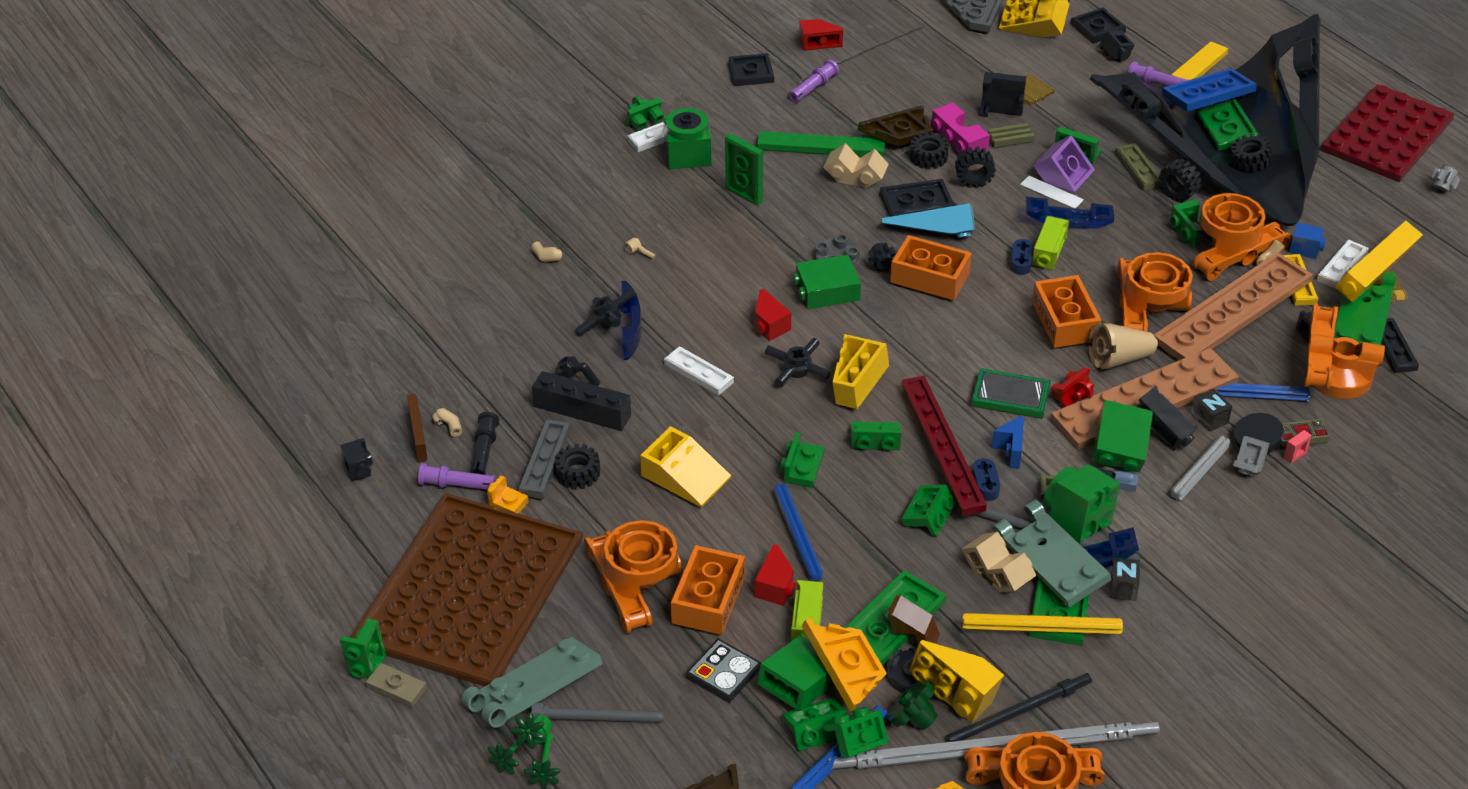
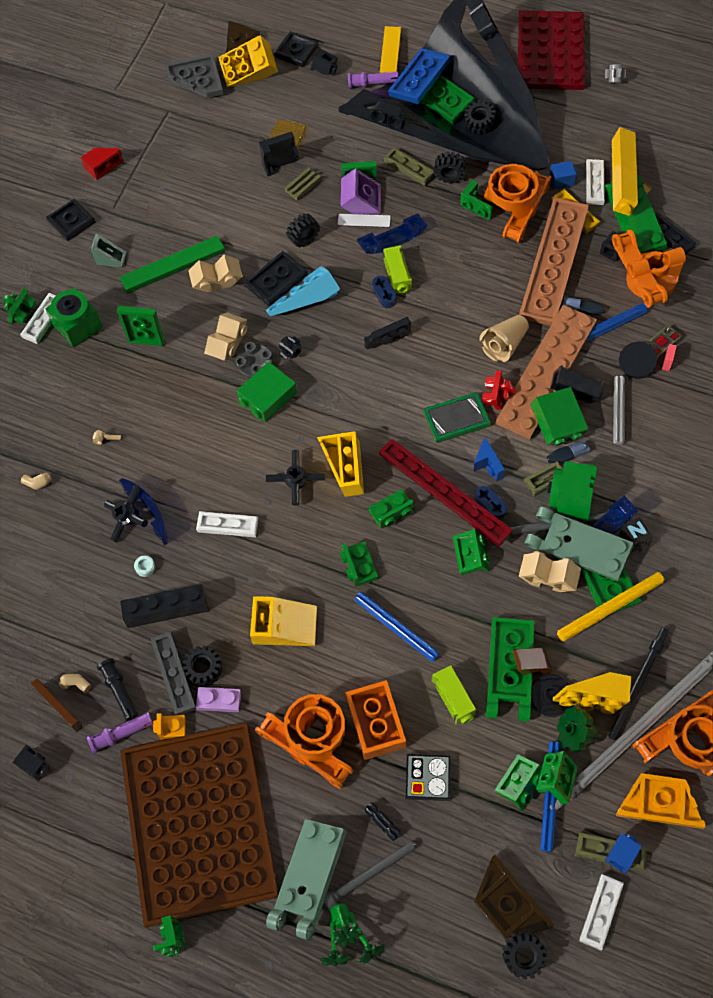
camera: 30 degrees left, 20 degrees up
dark tan plate [366,663,427,708] -> none
black plate [556,356,601,386] -> none
red slope [754,289,792,341] -> none
red slope [755,544,797,606] -> none
green brick [757,635,835,712] -> none
medium lavender pin [788,59,839,103] -> none
light orange wing [802,619,887,711] -> none
dark brown wing [857,105,932,146] -> none
orange brick [890,235,972,300] -> none
black tyre [910,133,949,169] -> none
dark pink arch [931,103,990,155] -> none
orange brick [1032,275,1102,348] -> none
orange piece [1118,252,1193,332] -> none
clear smoke brick [1191,389,1232,432] -> none
light grey bracket [1233,436,1270,476] -> none
tan arm [1256,240,1284,265] -> none
none -> sand green slope [91,234,127,267]
none -> light aqua tile [134,556,155,577]
none -> lavender plate [196,687,241,712]
none -> tan brick [204,313,247,361]
none -> black hinge [364,316,411,349]
none -> black axle [364,802,401,841]
none -> black piece [563,297,604,314]

